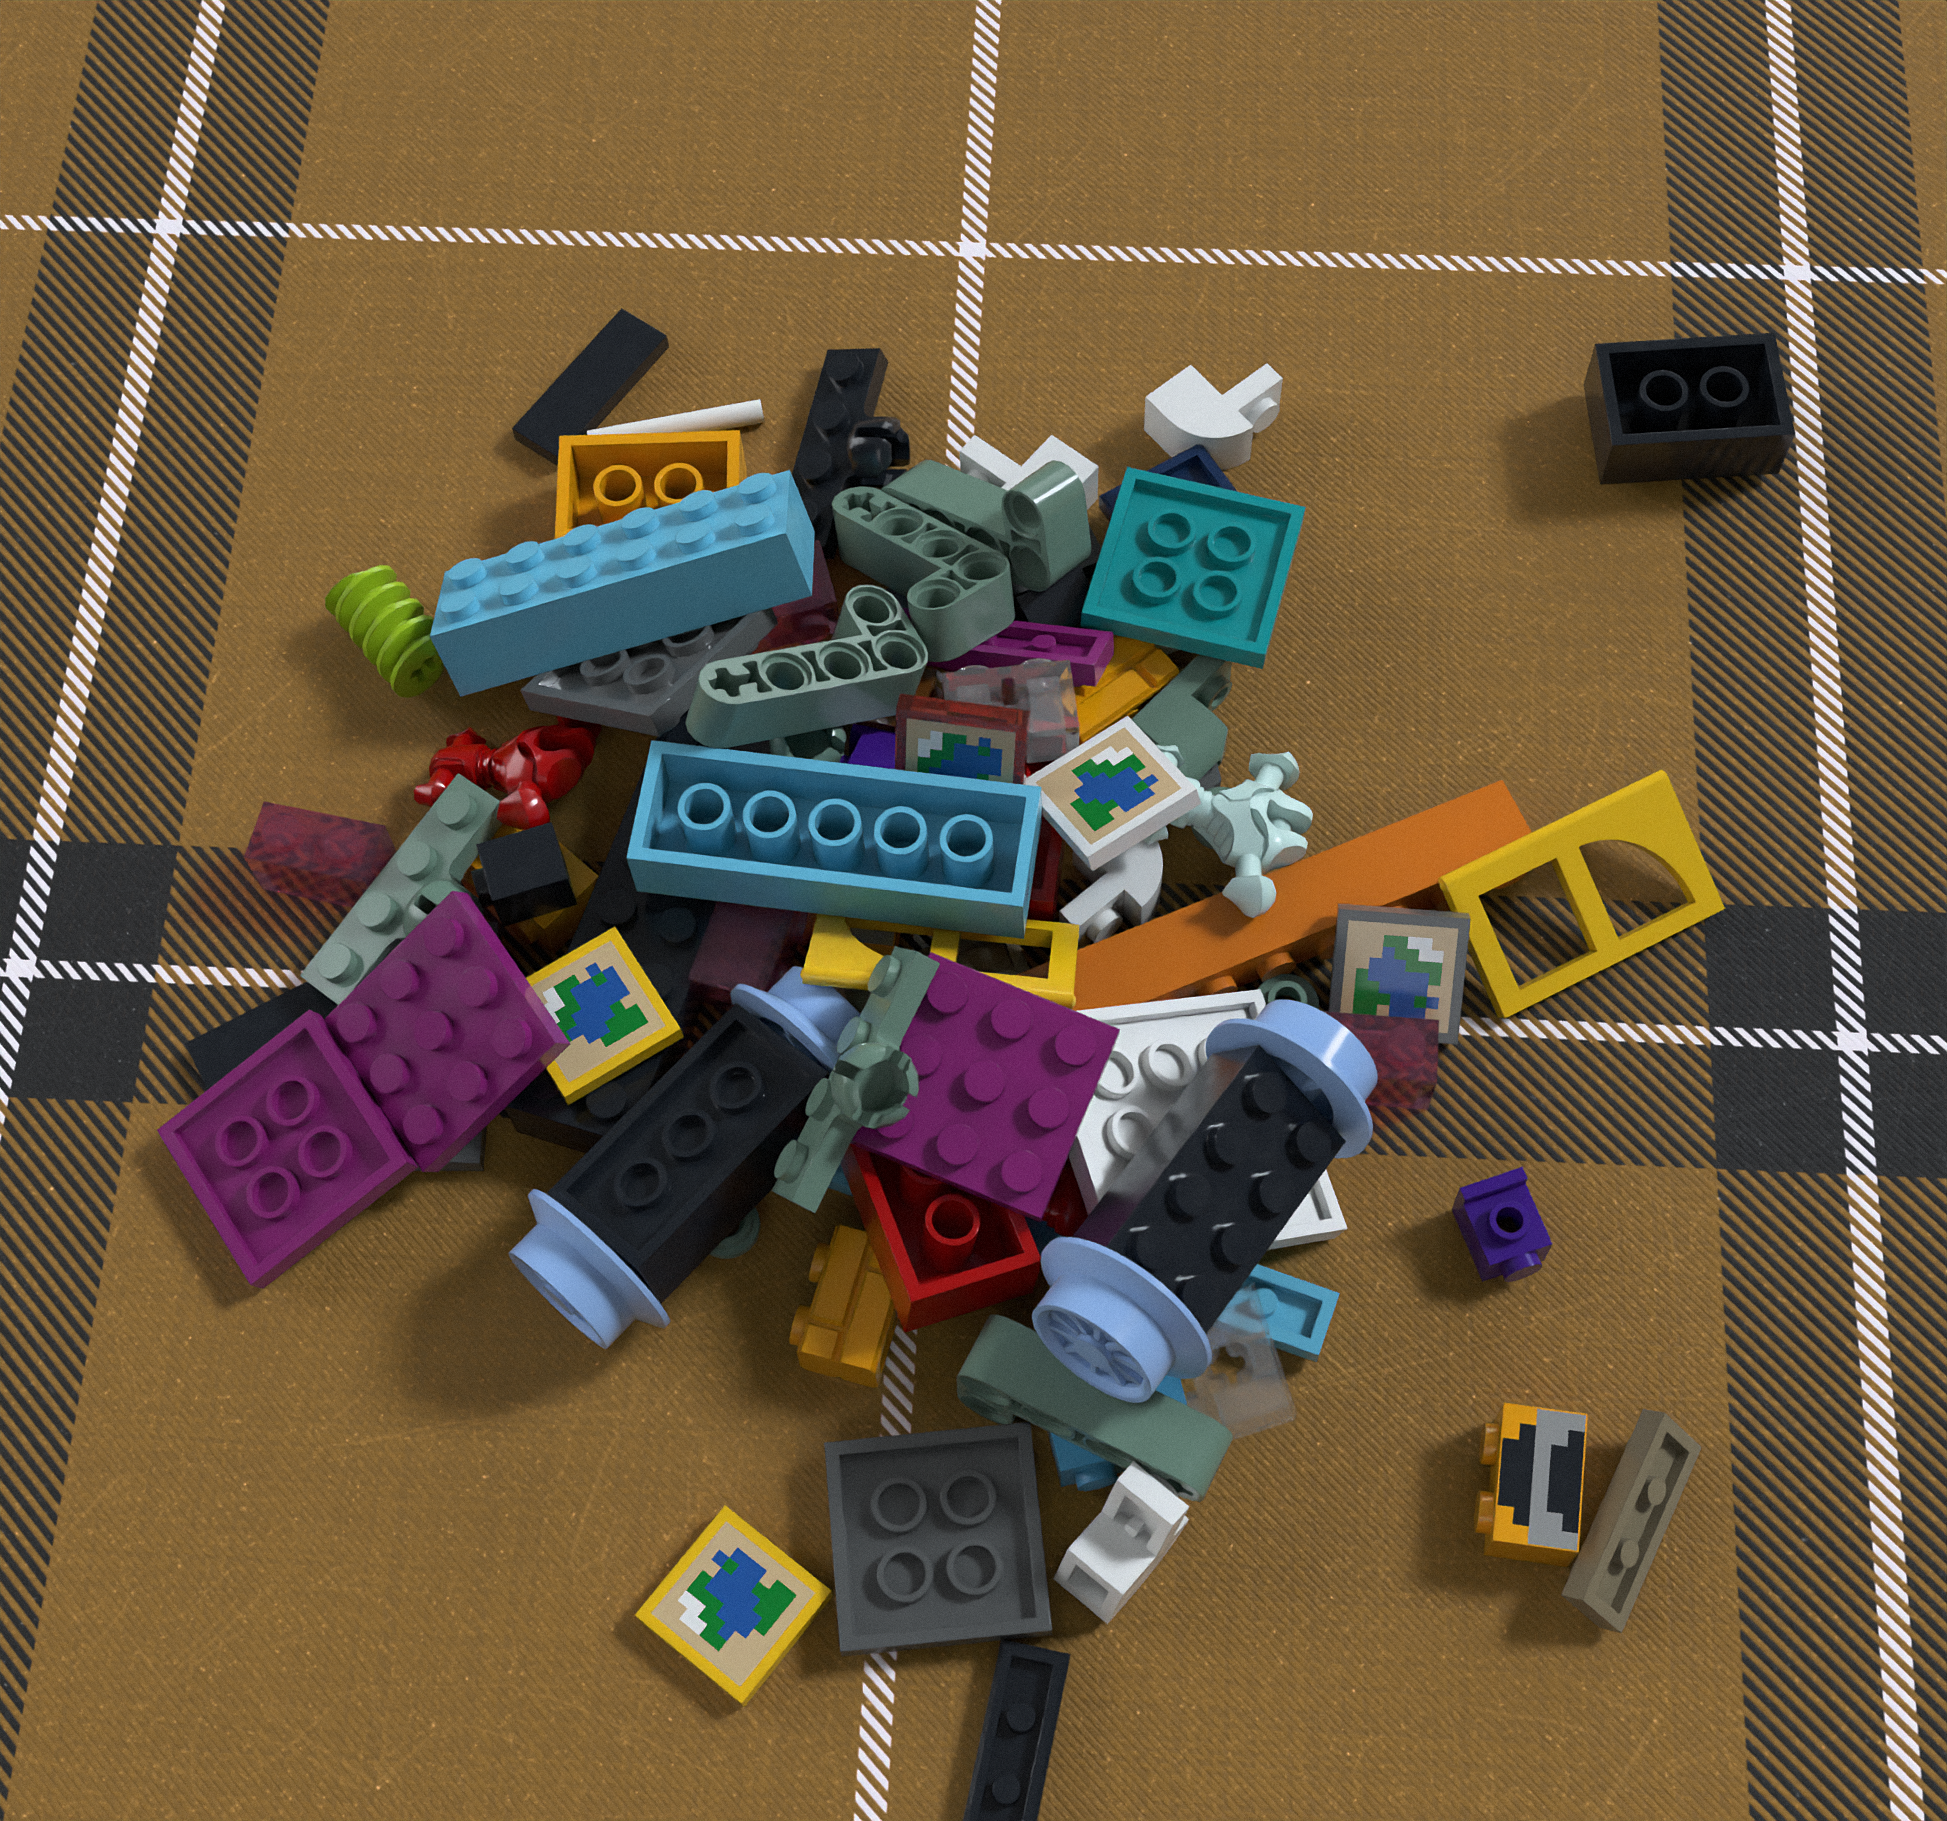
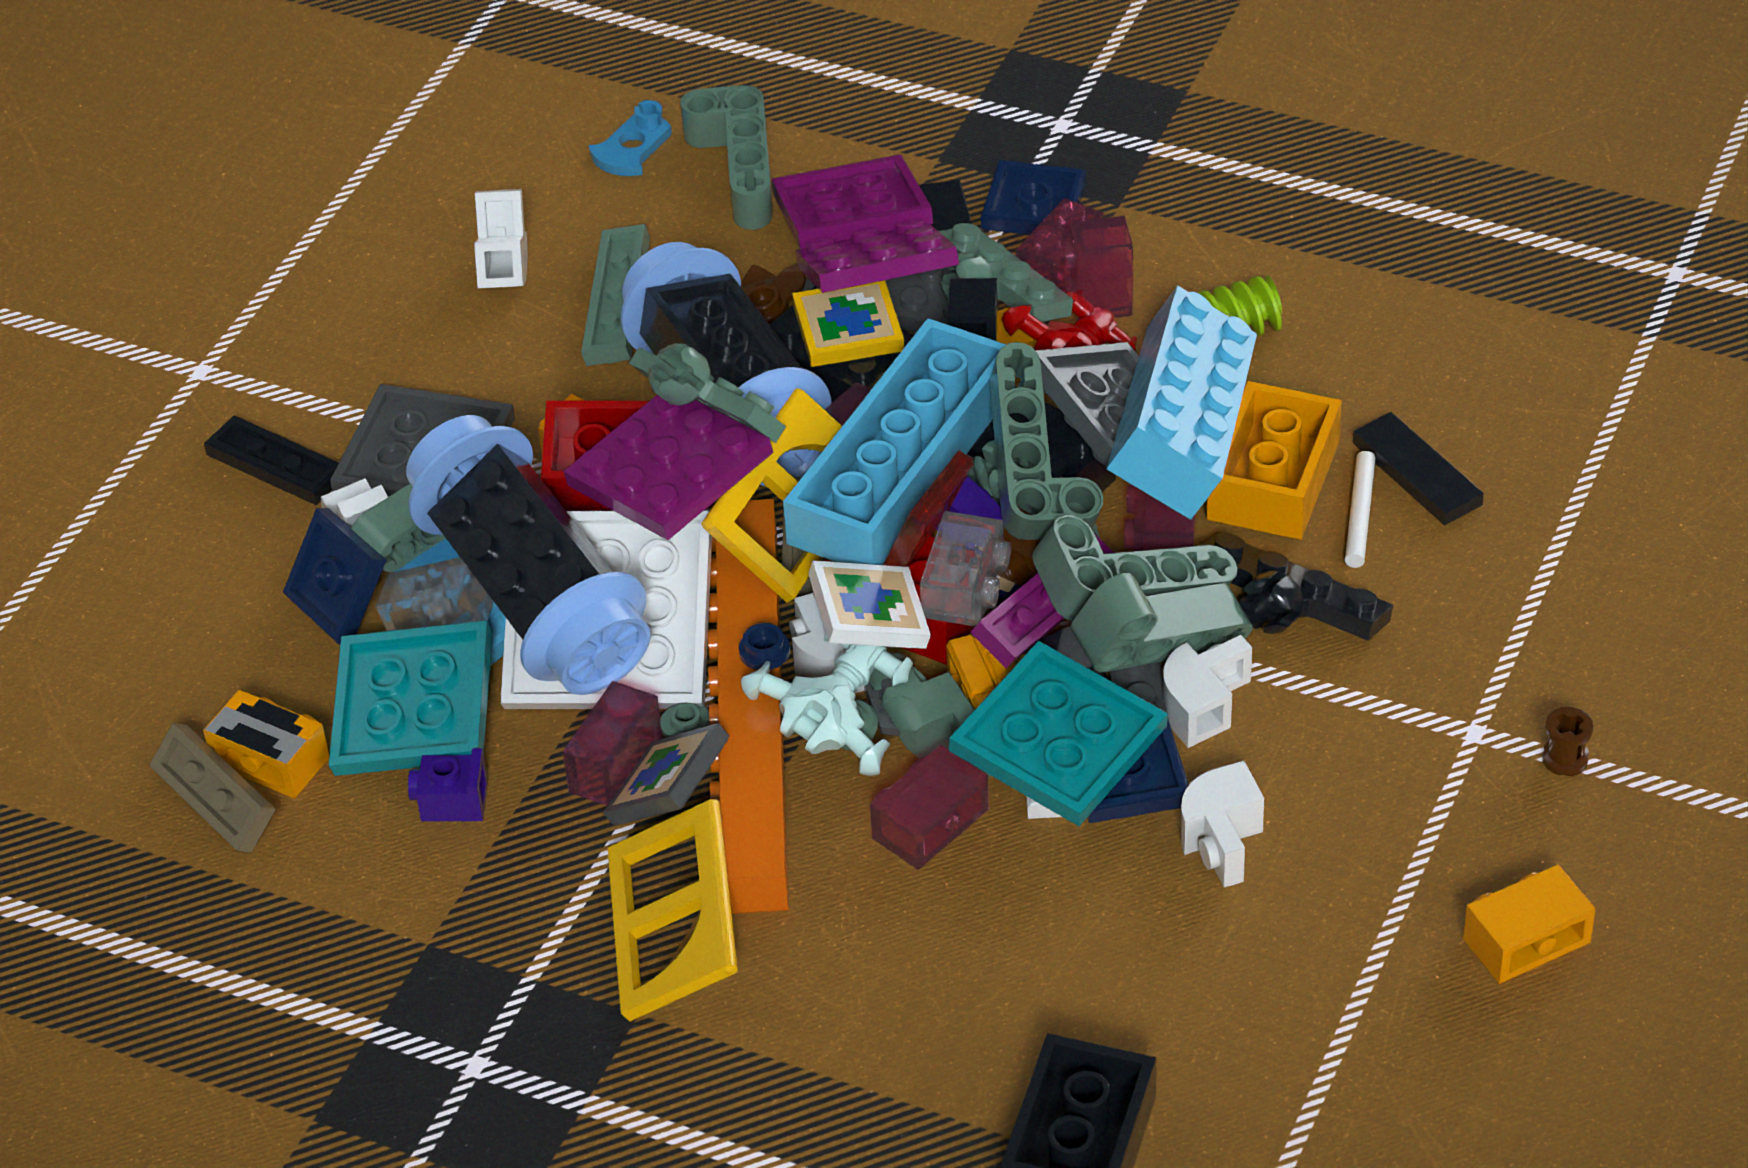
camera: 110 degrees right, 20 degrees down
tile [635,1505,833,1707] -> none
none -> dark blue tile [283,508,386,645]
none -> teal plate [329,621,493,776]
none -> white brick [474,189,528,288]
none -> sand green plate [581,224,650,366]
none -> dark azure piece [589,100,672,176]
none -> sand green beam [680,85,773,230]
none -> dark blue plate [739,623,790,670]
none -> reddish brown plate [741,264,806,325]
none -> clear pink brick [870,745,989,870]
none -> dark blue tile [981,160,1086,240]
none -> clear pink brick [1062,216,1133,321]
none -> light orange brick [1463,864,1596,984]
none -> reddish brown bush [1542,707,1594,776]

